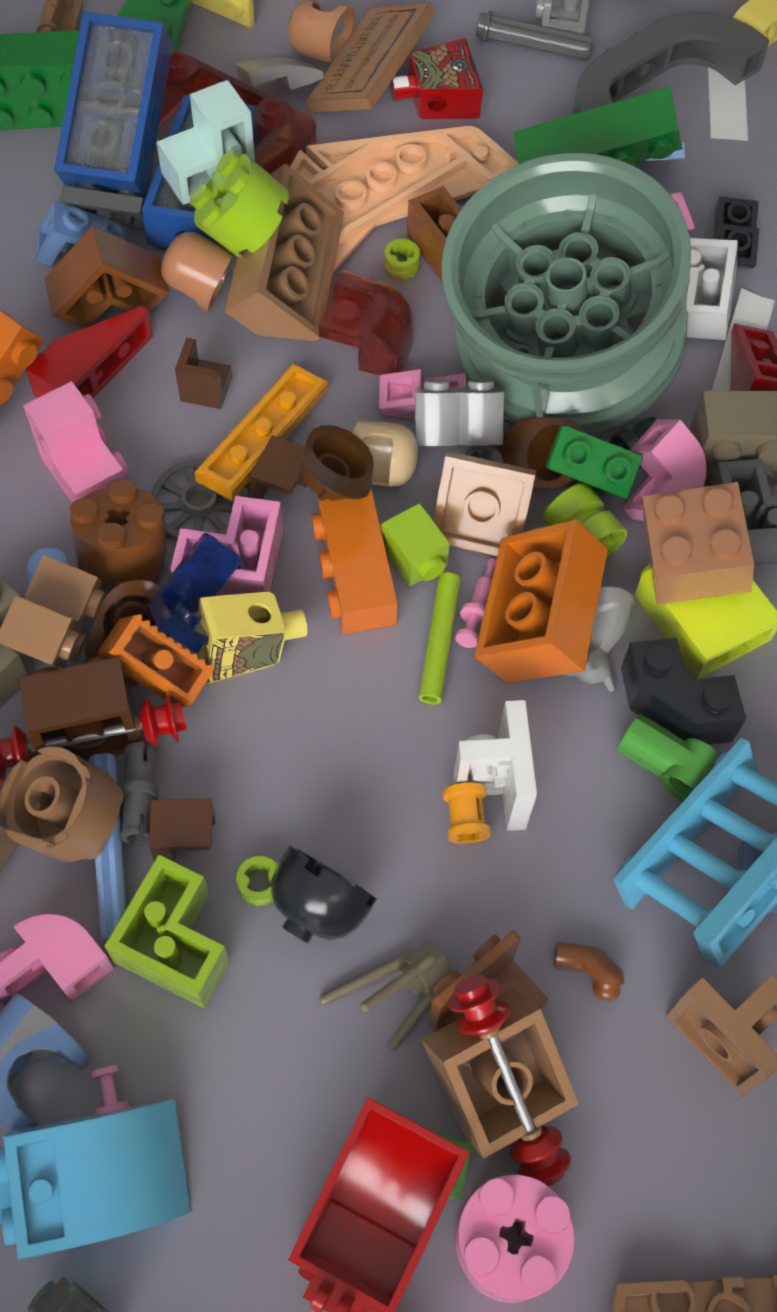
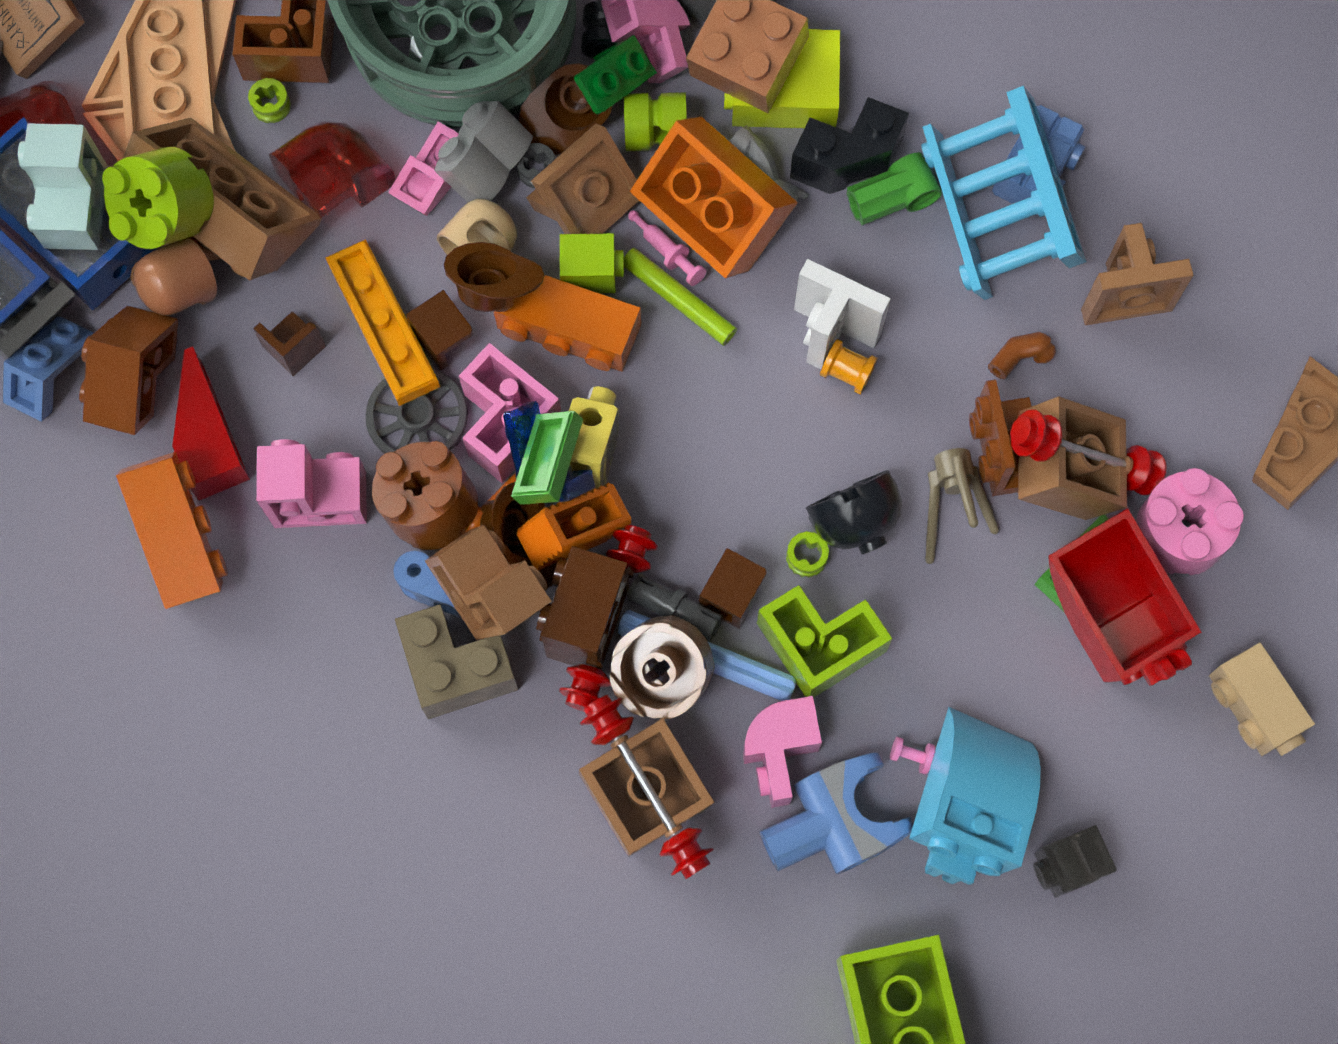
camera: 55 degrees left, 10 degrees up
none -> bright green tile [511,411,583,505]

